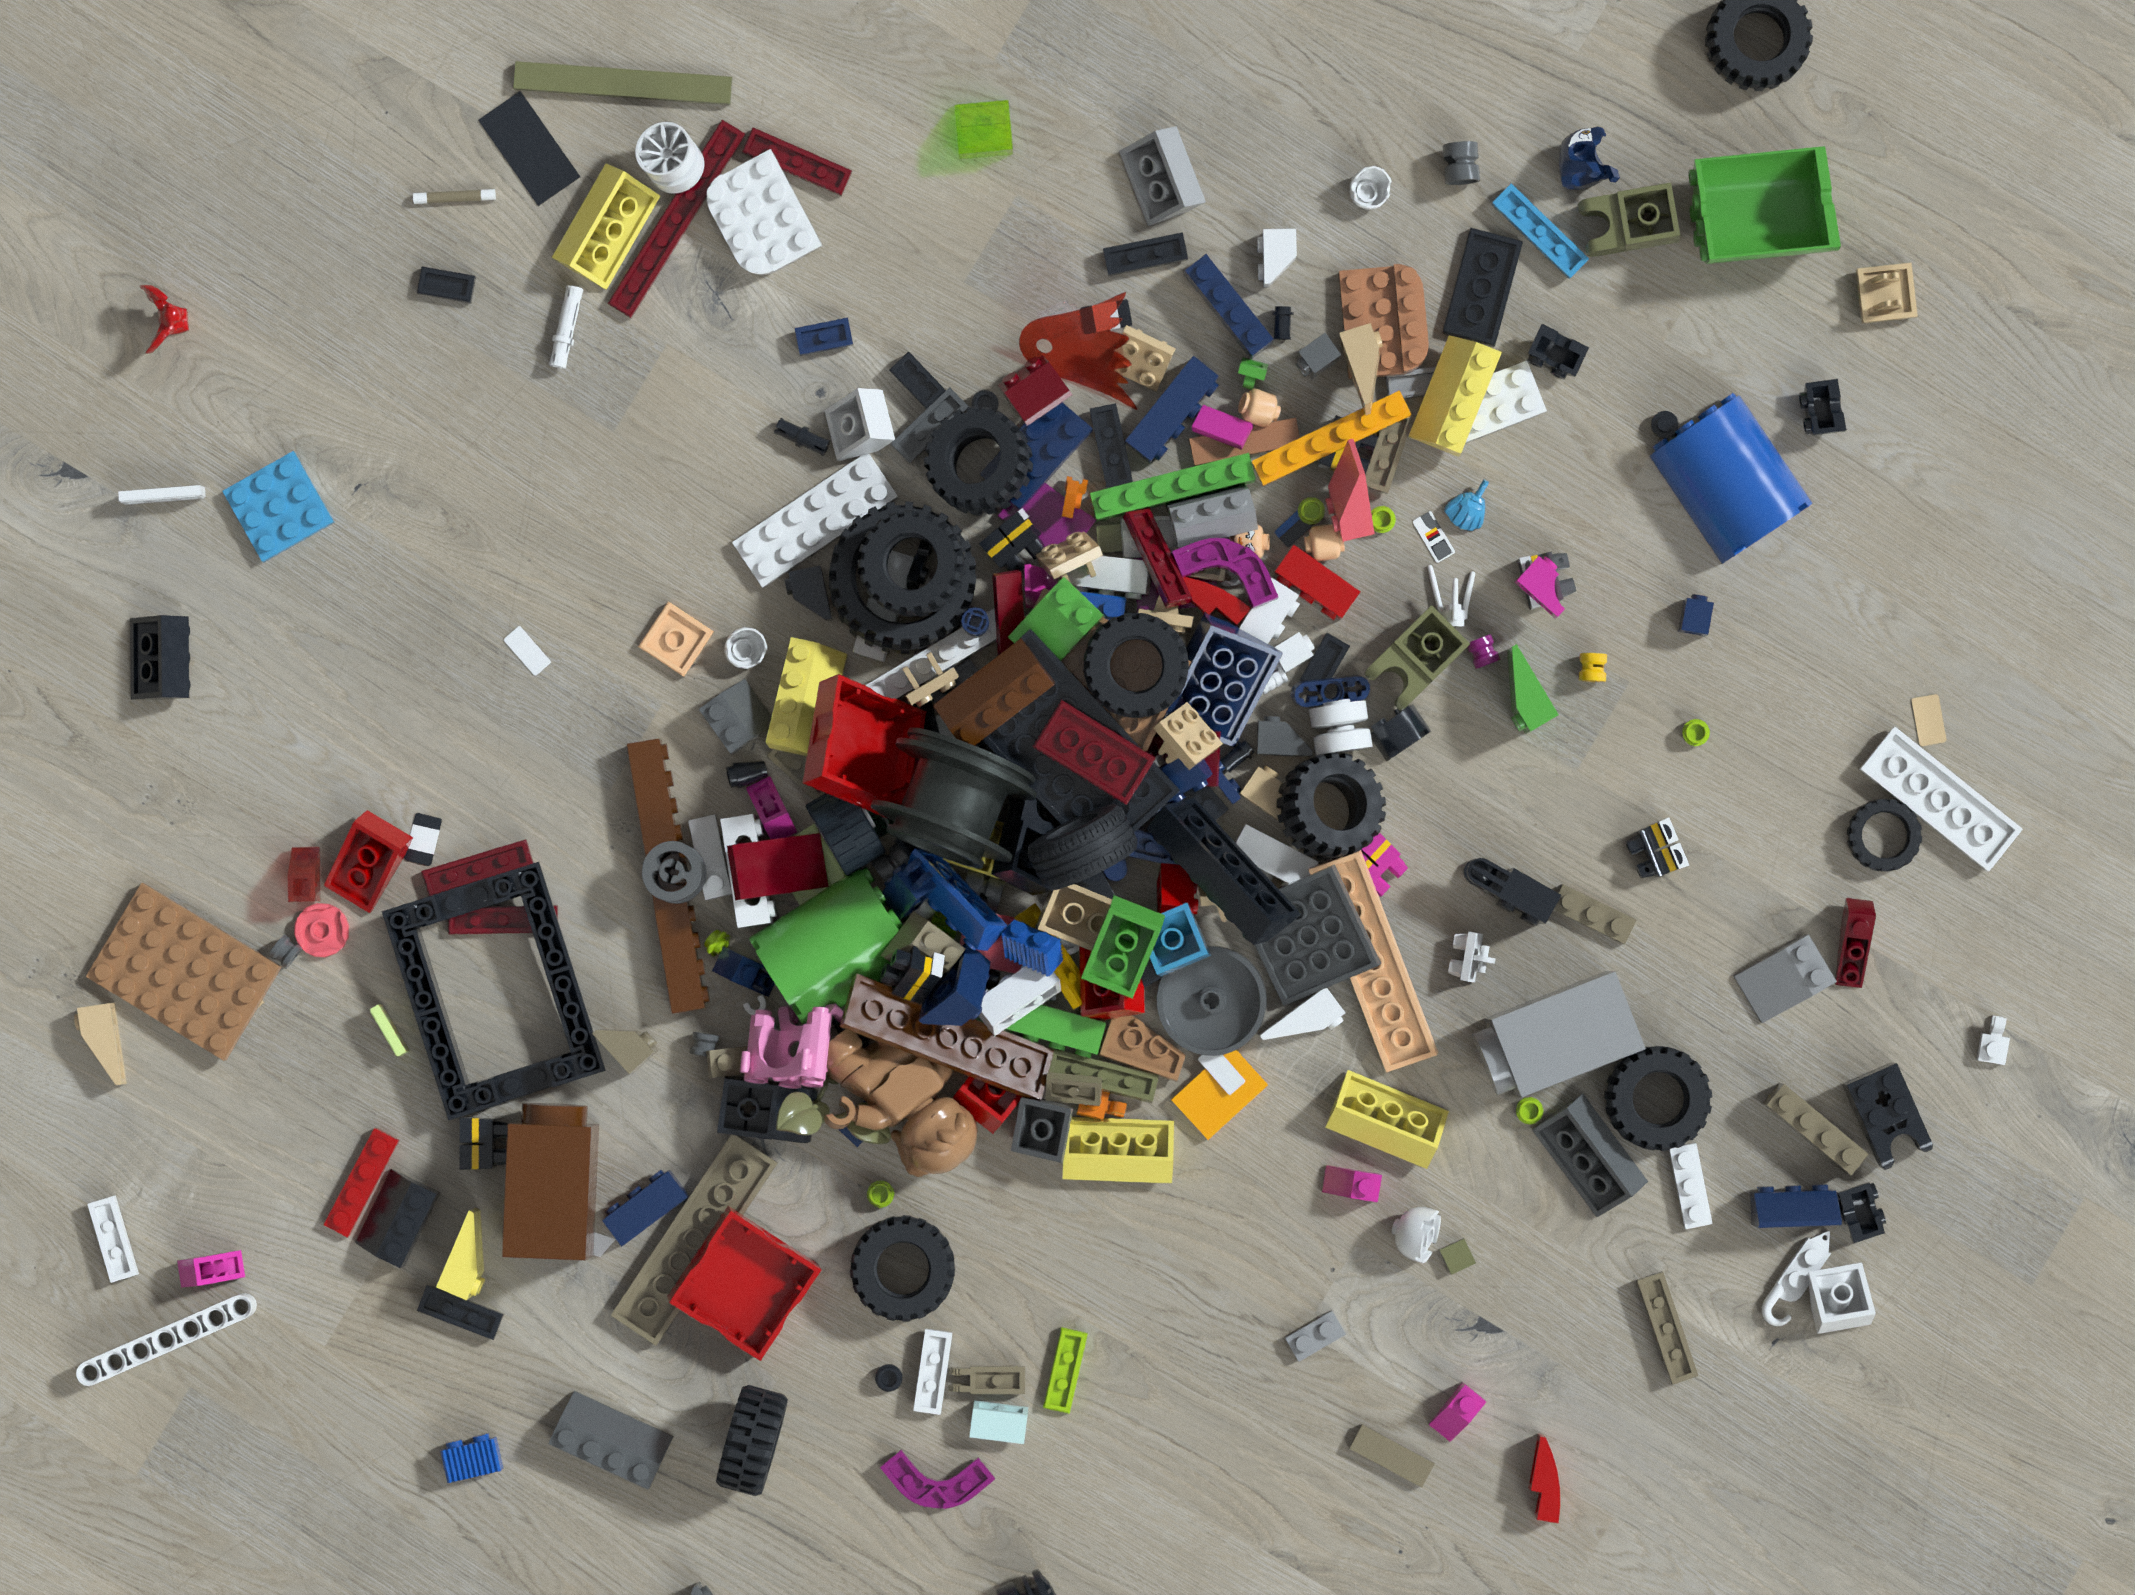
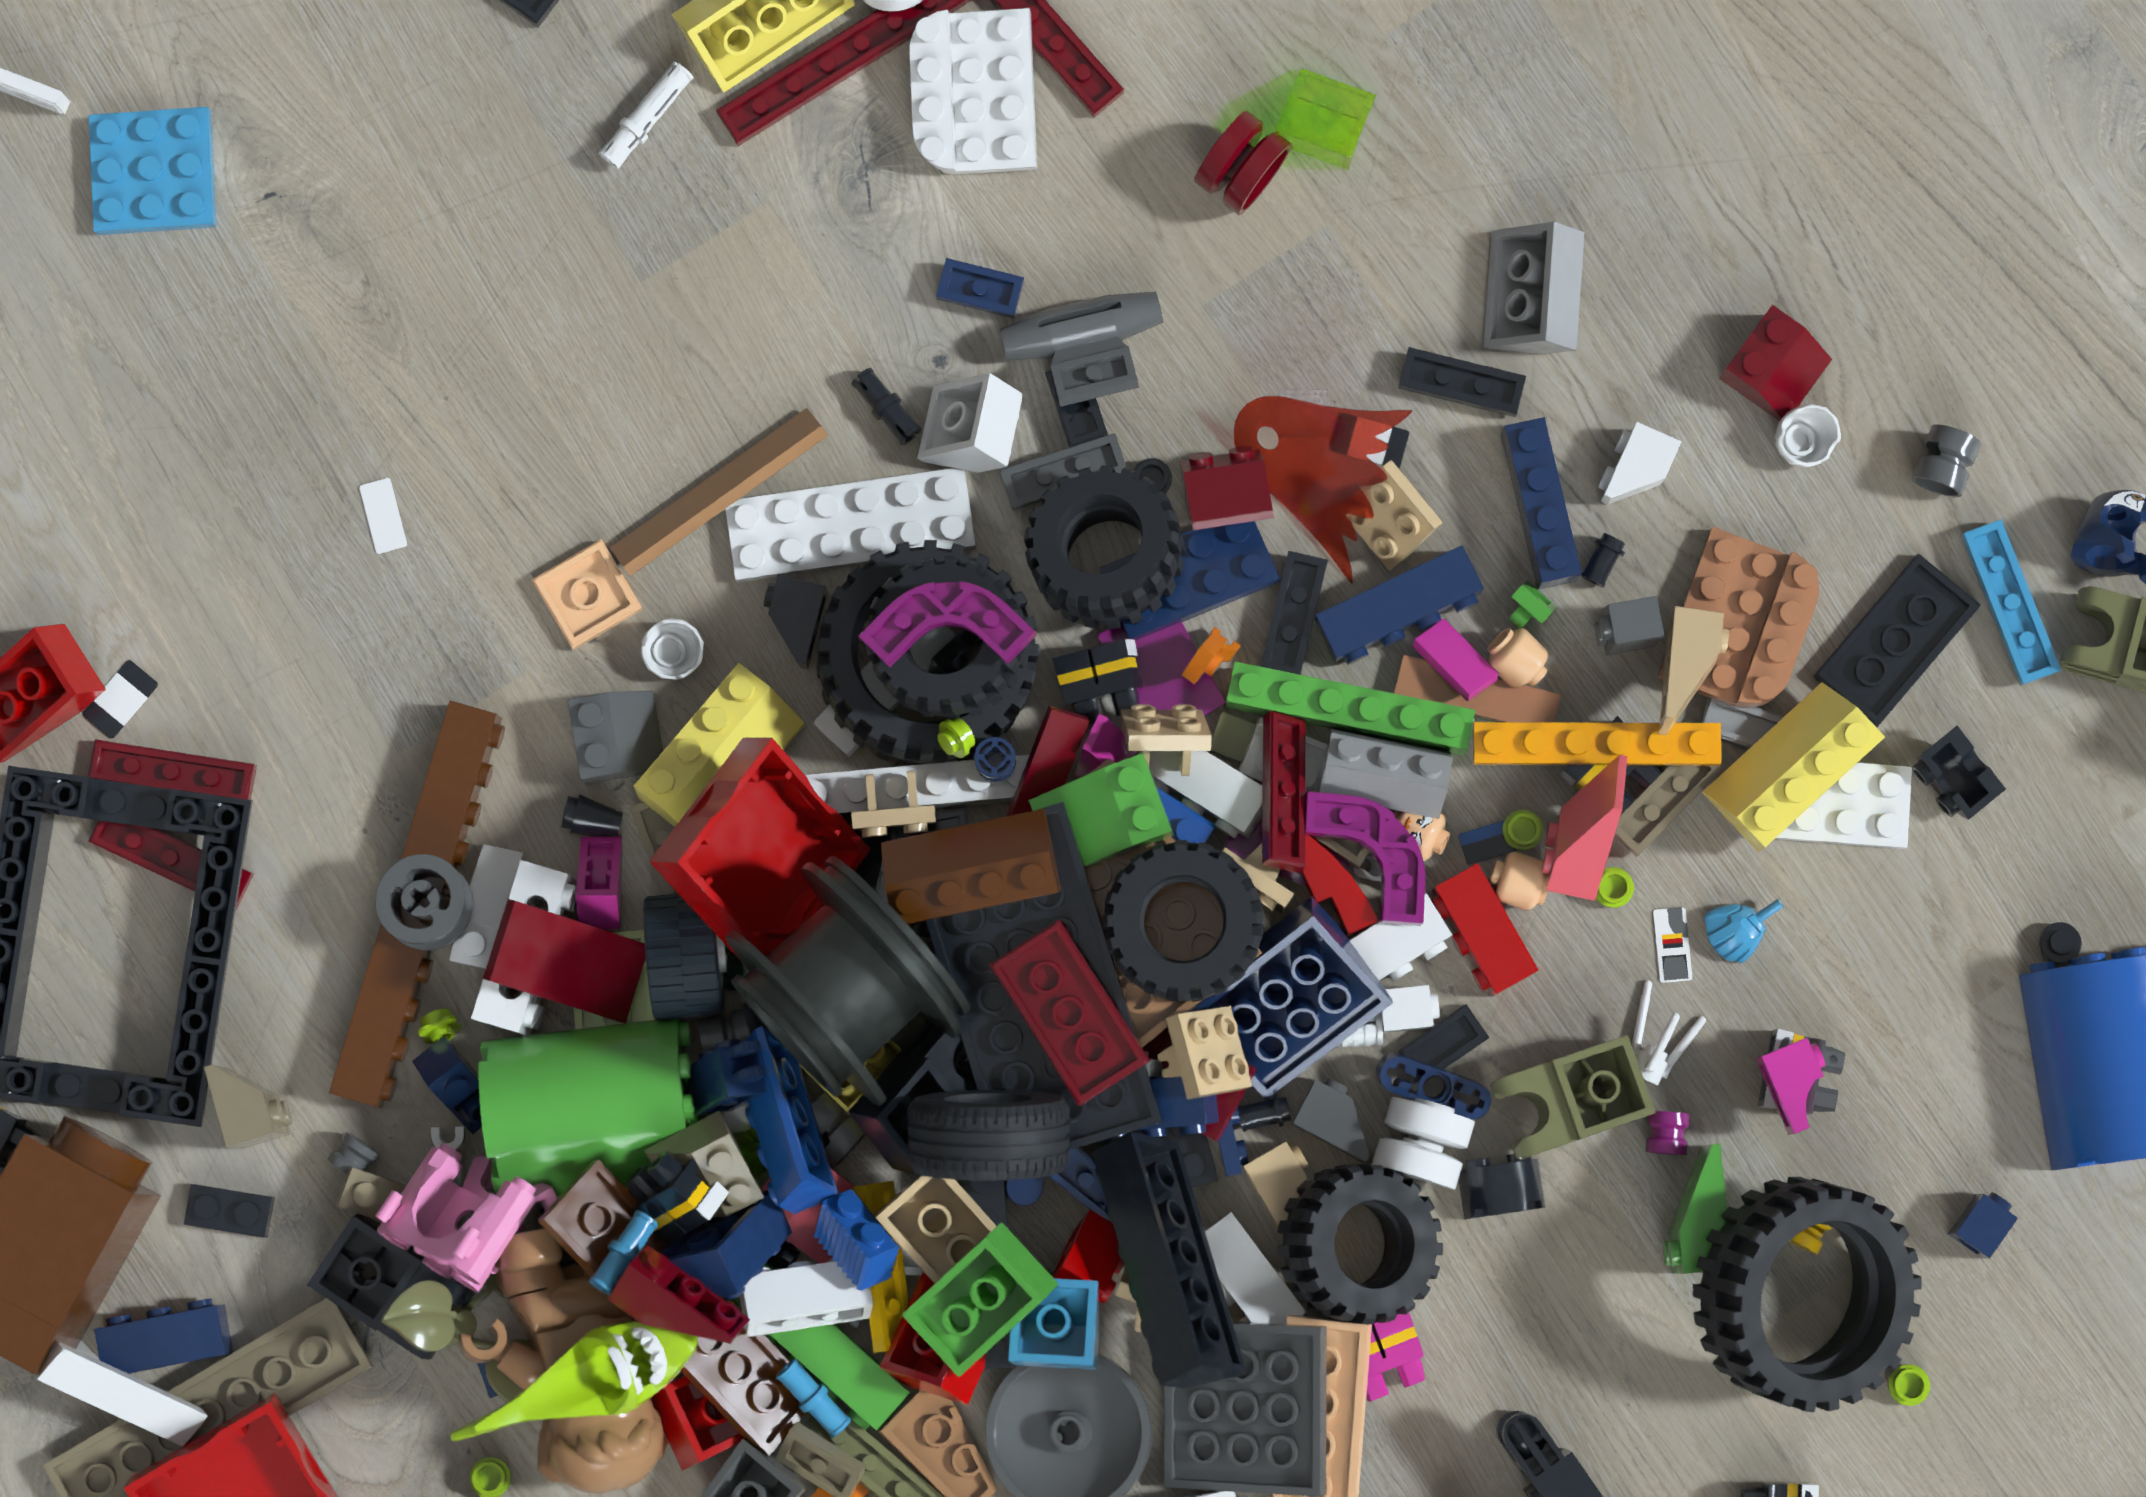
camera: 30 degrees right, 5 degrees down
none -> white slope [36,1341,208,1447]
none -> black plate [184,1184,275,1238]
none -> lime piece [451,1321,698,1441]
none -> dark azure pin [589,1210,658,1296]
none -> dark red slope [608,1245,750,1344]
none -> medium nougat tile [610,408,827,576]
none -> dark azure pin [776,1359,851,1438]
none -> magenta plate [858,581,1037,667]
none -> lime plate [937,718,975,758]
none -> dark grey plate [999,291,1163,407]
none -> dark red wheel [1194,110,1292,215]
none -> black tyre [1692,1176,1922,1412]
none -> dark red slope [1719,304,1832,421]

